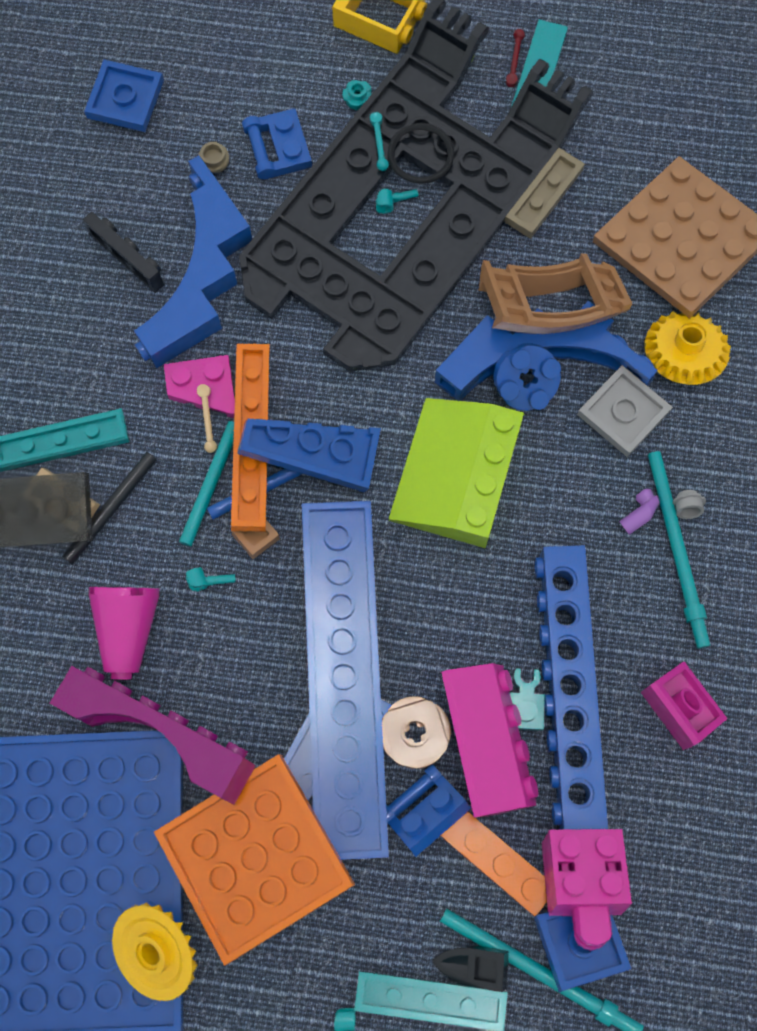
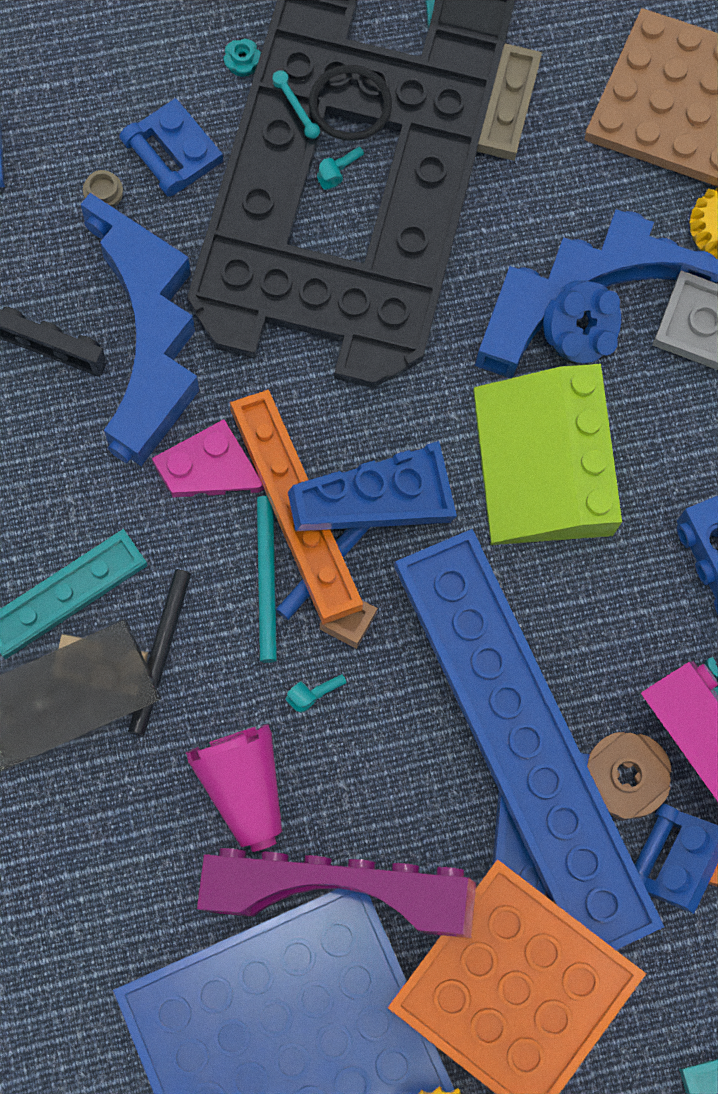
camera: 30 degrees left, 0 degrees up
tan hinge [197,384,217,453] -> none
medium nougat wedge [479,253,632,334] -> none

